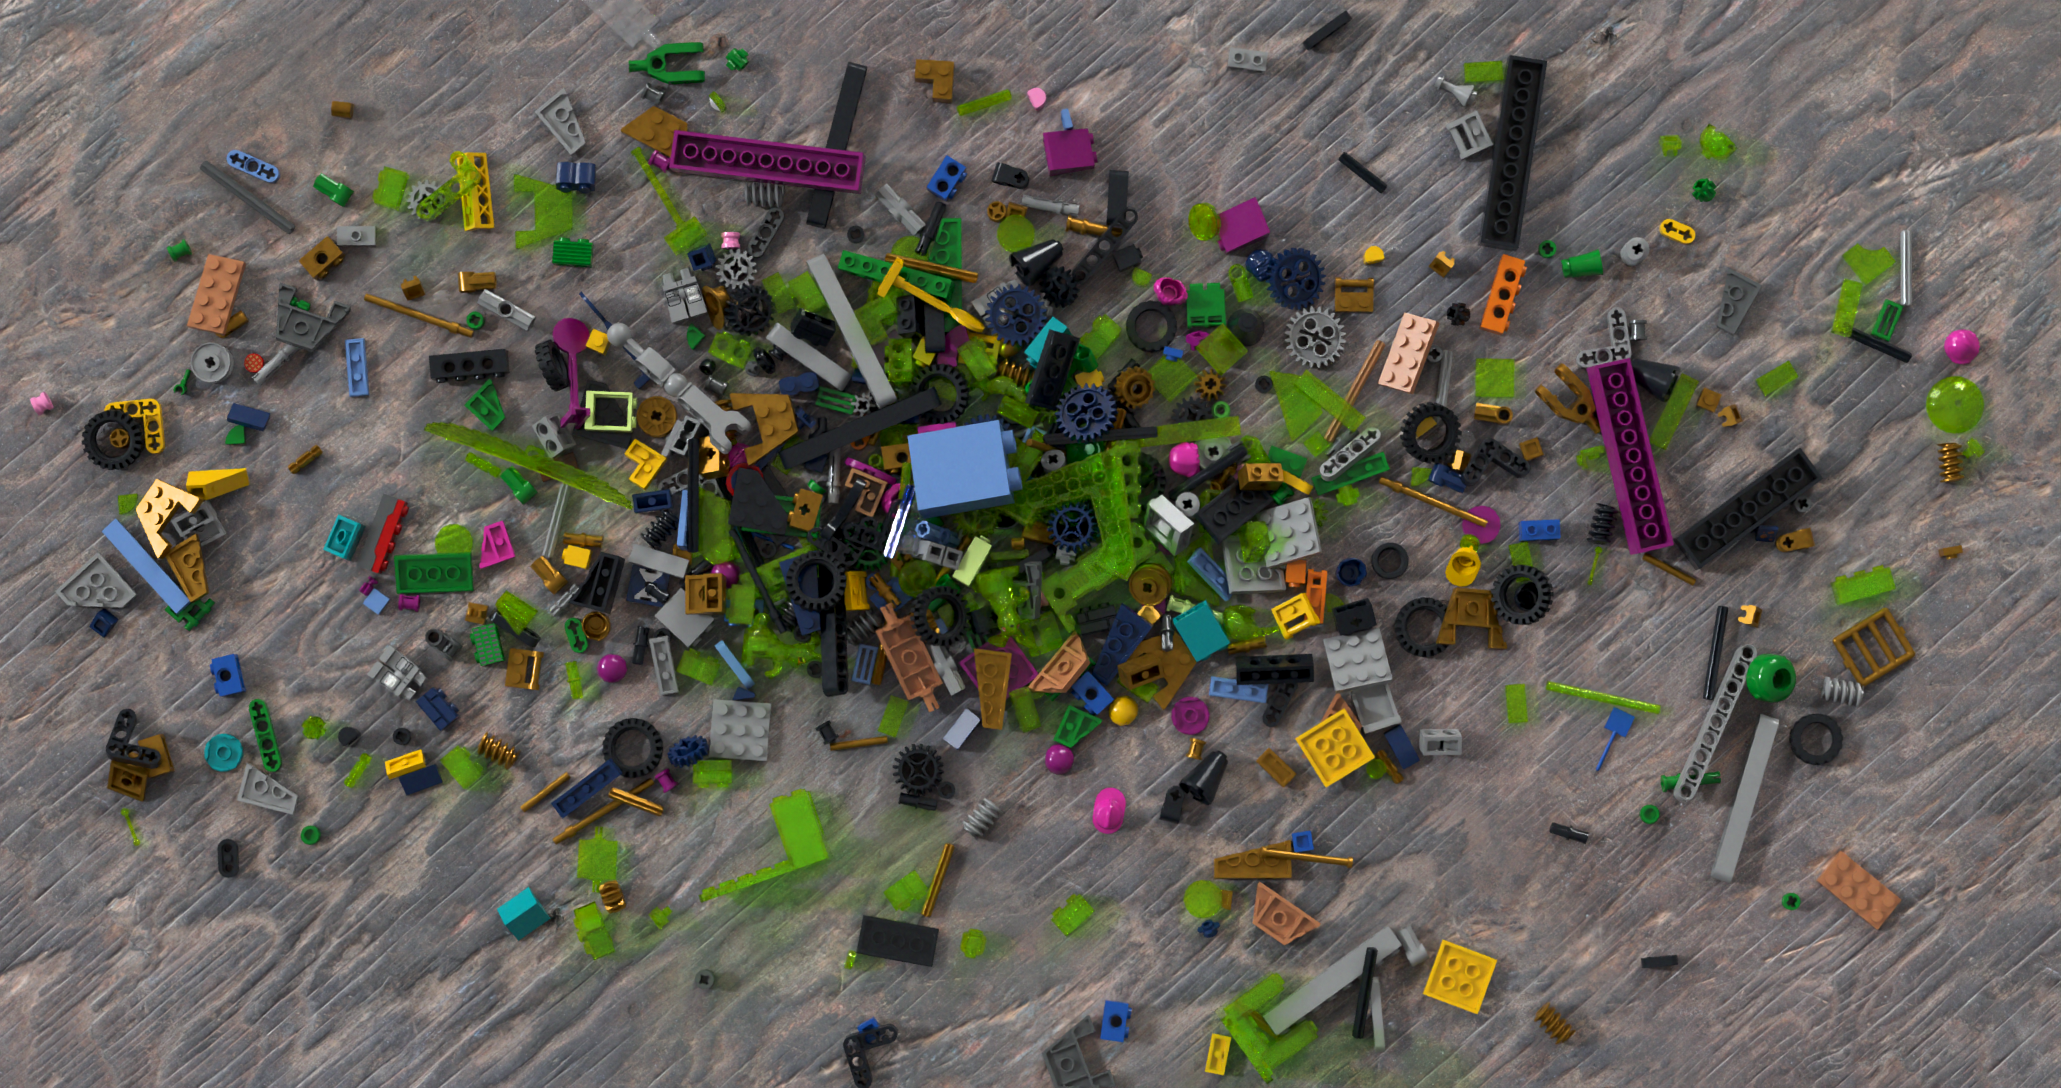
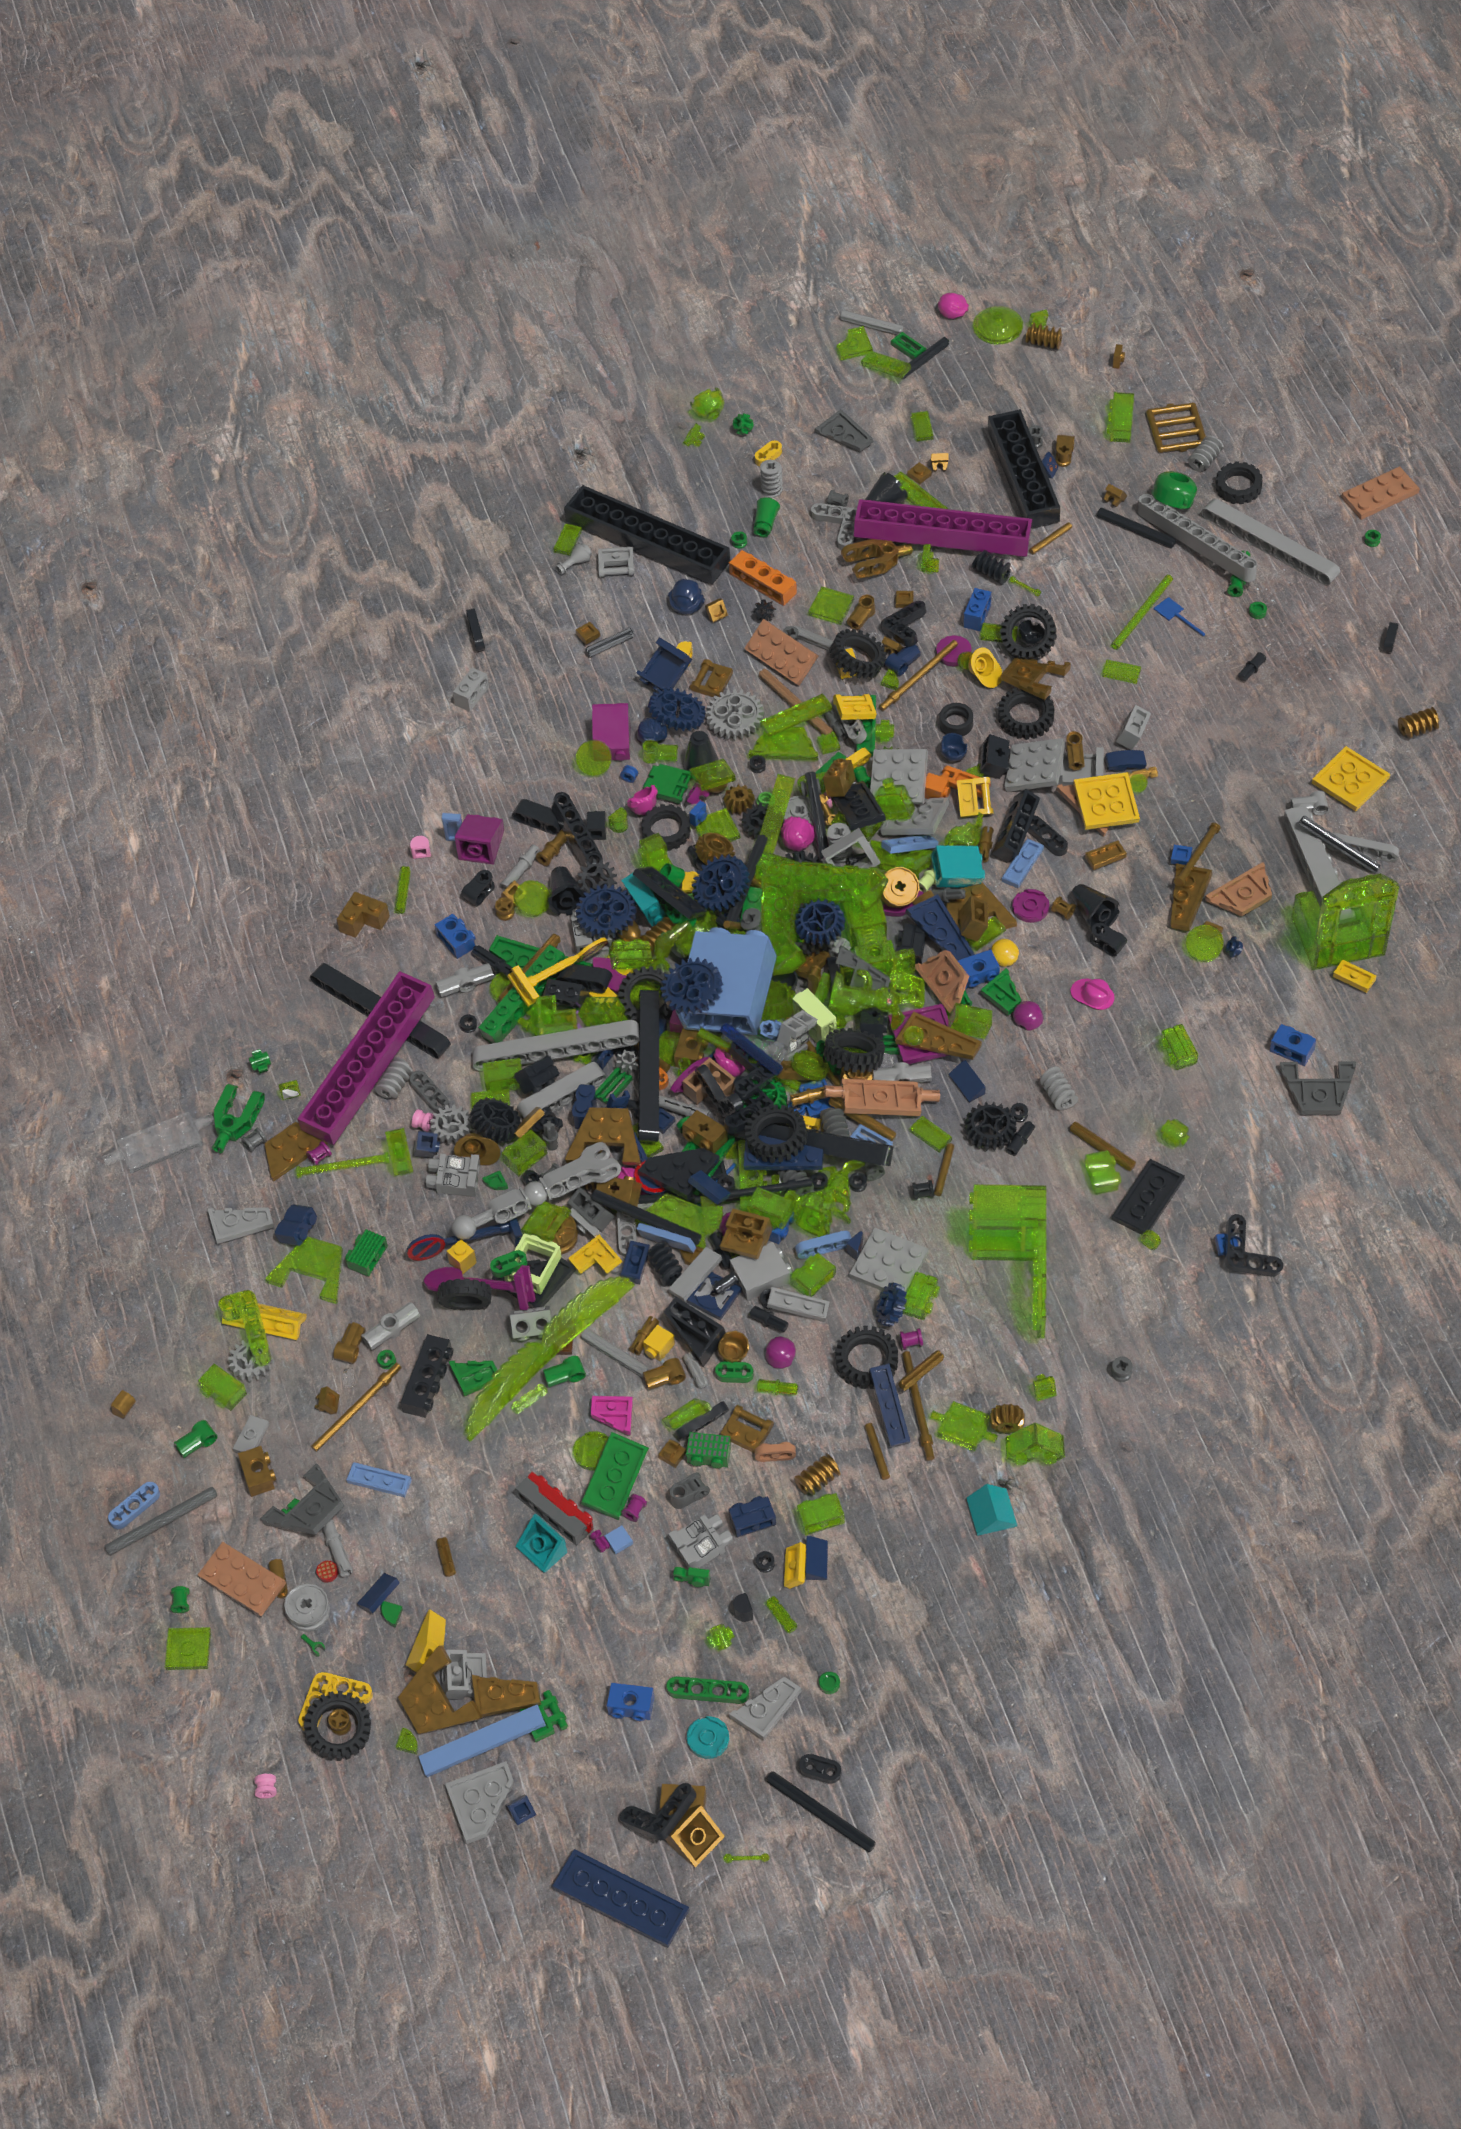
camera: 65 degrees left, 30 degrees down
none -> clear neon green tile [165,1627,211,1670]
none -> green beam [490,1250,527,1278]
none -> pearl gold tile [514,1106,545,1138]
none -> clear neon green plate [521,1201,572,1242]
none -> dark blue plate [552,1849,689,1948]
none -> pearl gold plate [576,622,600,645]
none -> blue bush [620,765,639,783]
none -> dark blue panel [636,637,692,691]
none -> dark blue gear [660,957,723,1016]
none -> dark blue helmet [668,579,705,614]
none -> green plate [673,1567,711,1587]
none -> dark blue tile [688,1170,731,1205]
none -> nougat plate [755,1442,796,1462]
none -> black axle [766,1771,876,1852]
none -> yellow plate [833,694,877,720]
none -> clear neon green tile [904,1026,924,1046]
none -> pearl gold piece [1065,731,1085,770]

